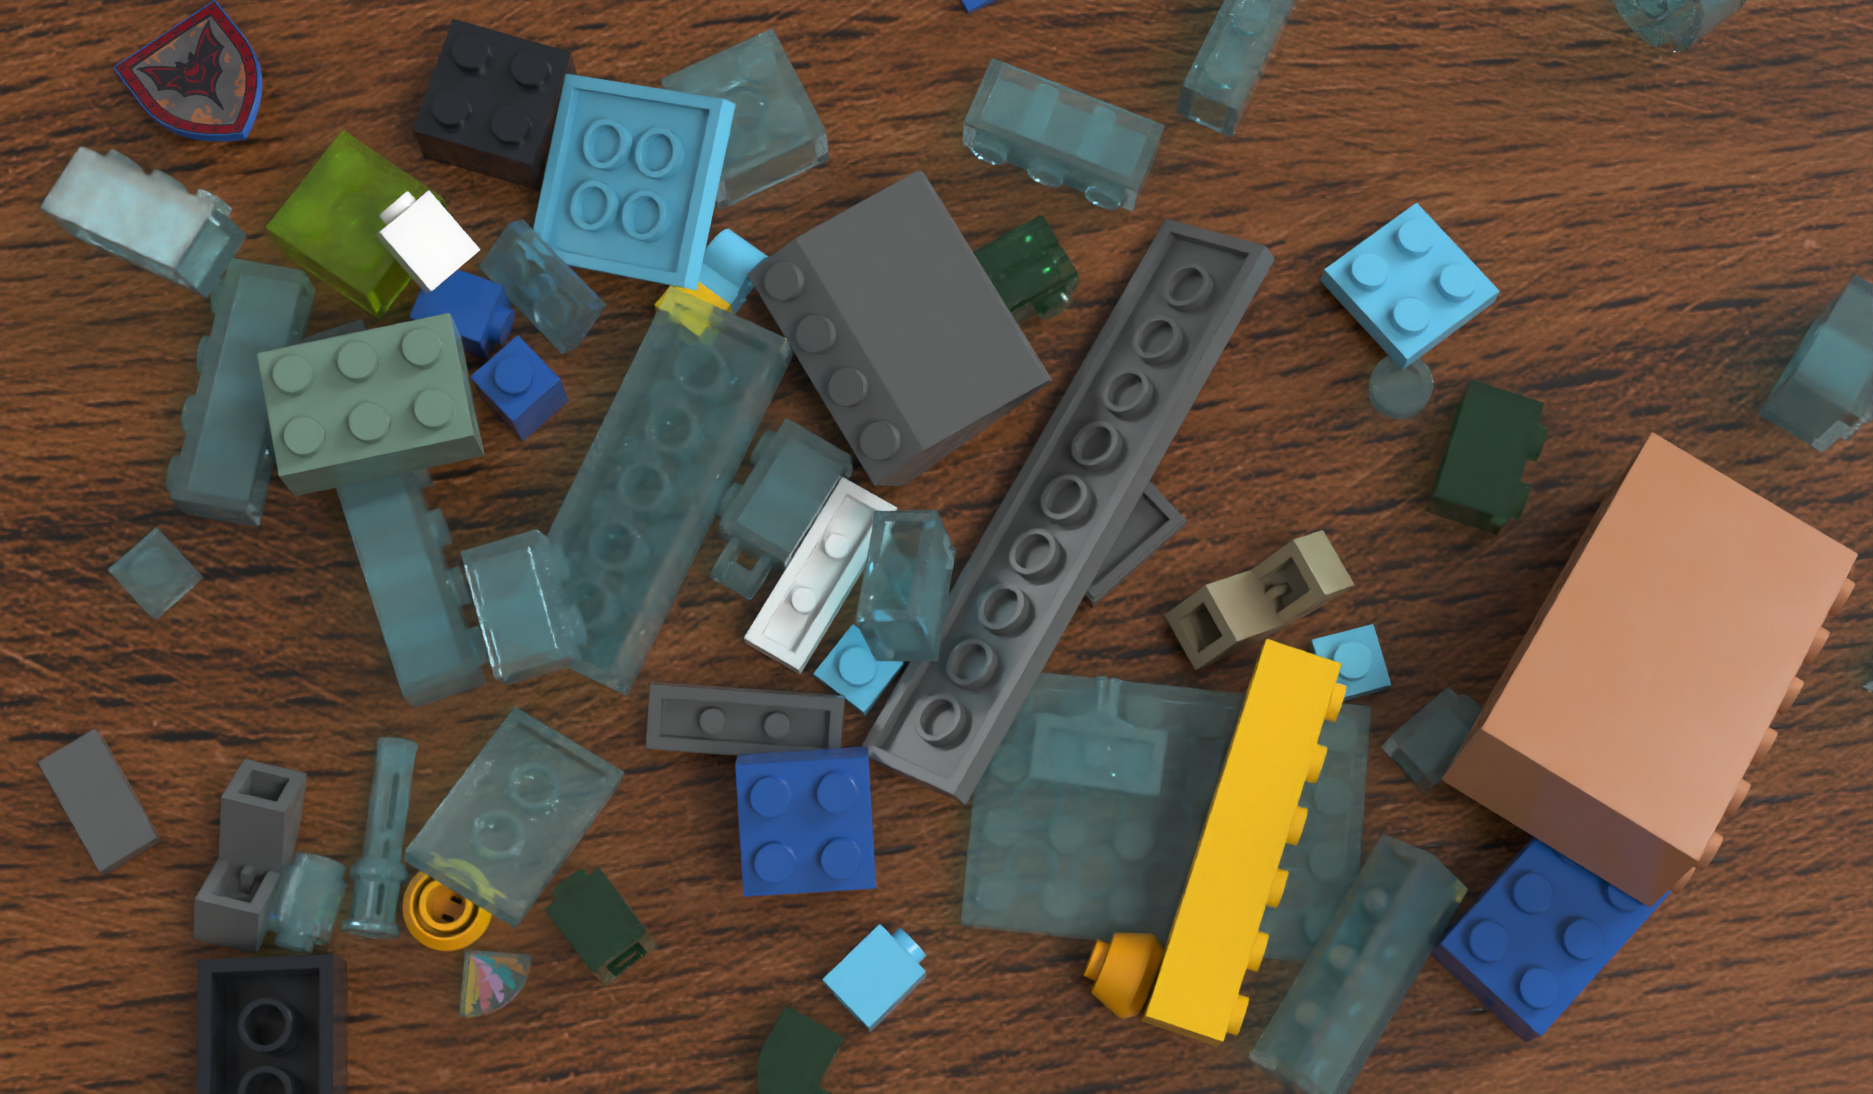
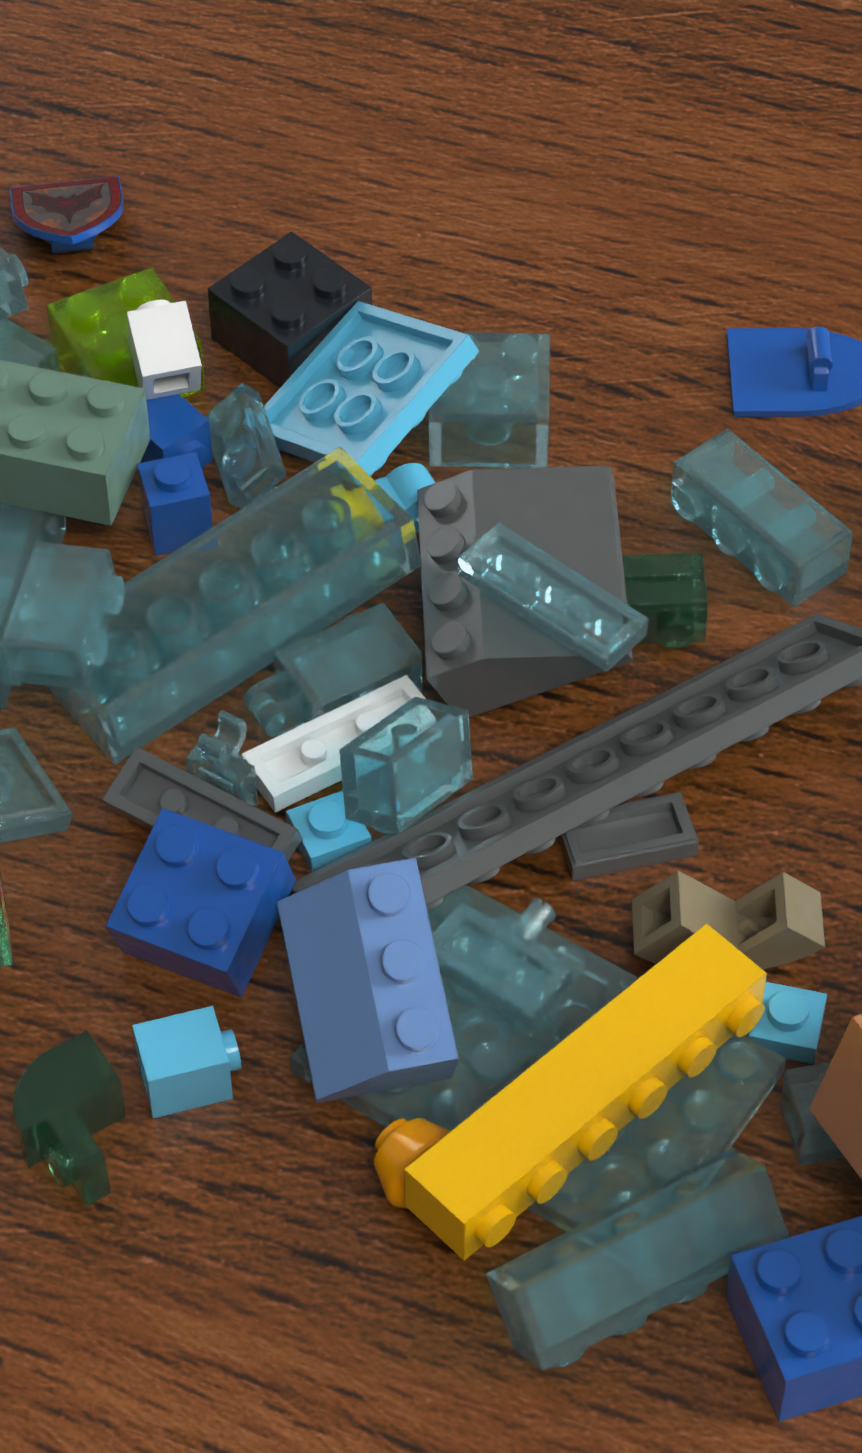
camera: 30 degrees right, 25 degrees down
none -> clear light blue plate [186,710,258,807]
none -> medium blue slope [277,858,458,1103]
none -> clear light blue plate [457,522,649,672]

